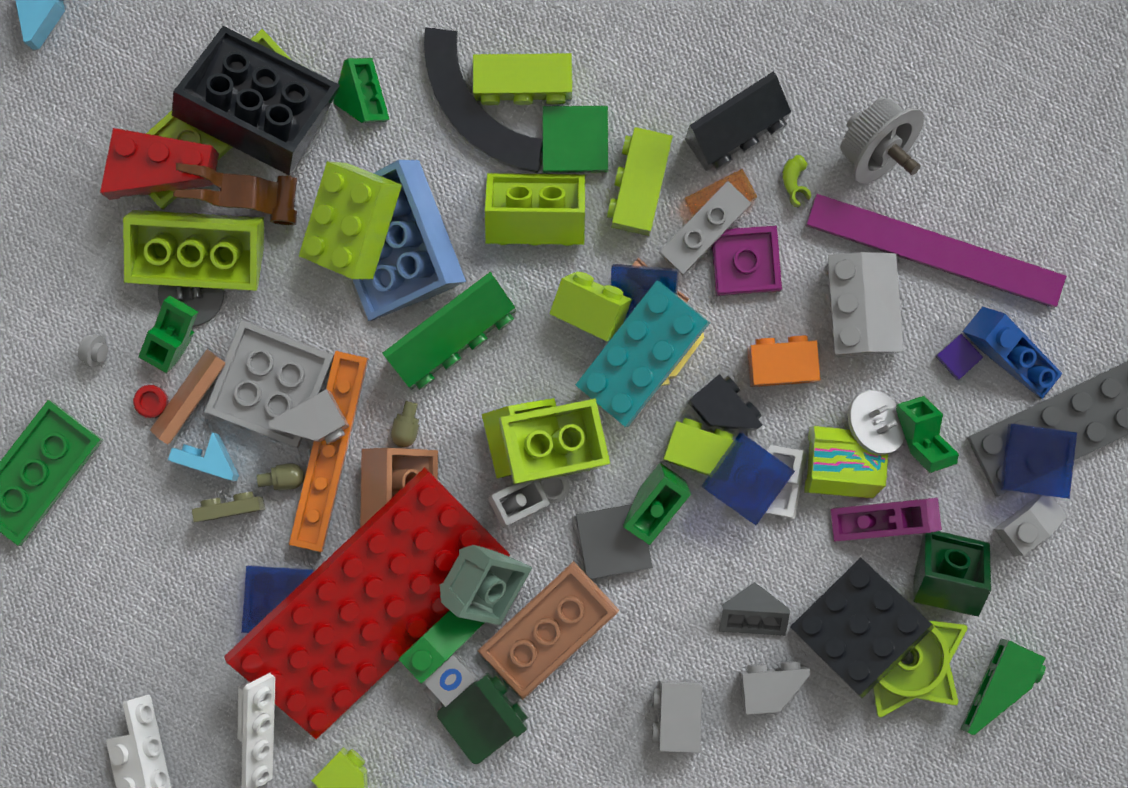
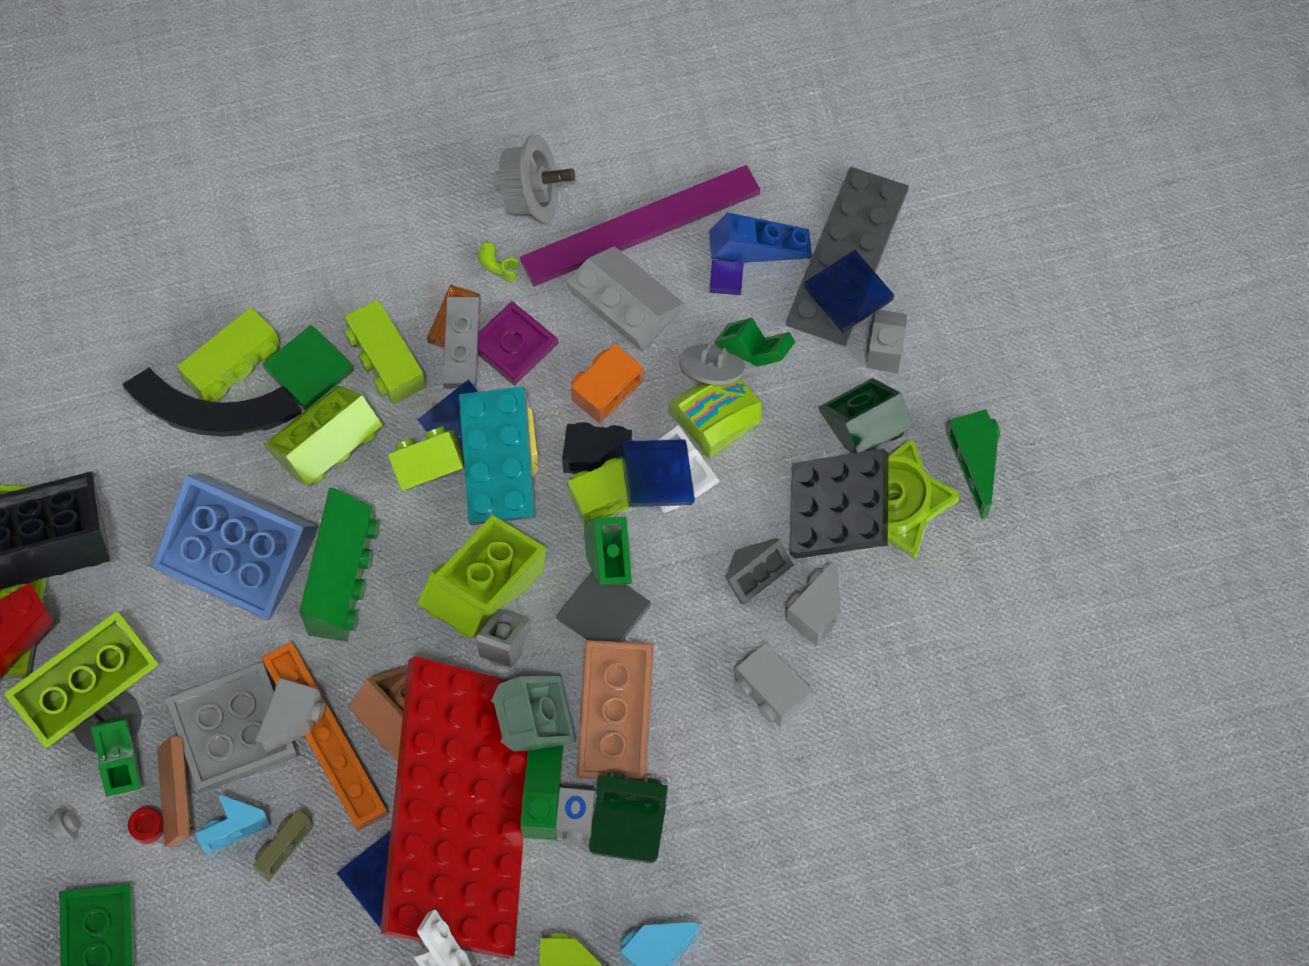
camera: 40 degrees left, 20 degrees down
reddish brown flag [173,163,297,225] -> none
olive cylinder [257,463,304,491] -> none
lime brick [299,161,402,279] -> none
green slope [333,58,390,123] -> none
olive cylinder [390,401,420,447] -> none
light grey plate [538,476,570,503] -> none
black slope [685,71,791,171] -> none
magenta slope [830,497,942,542] -> none

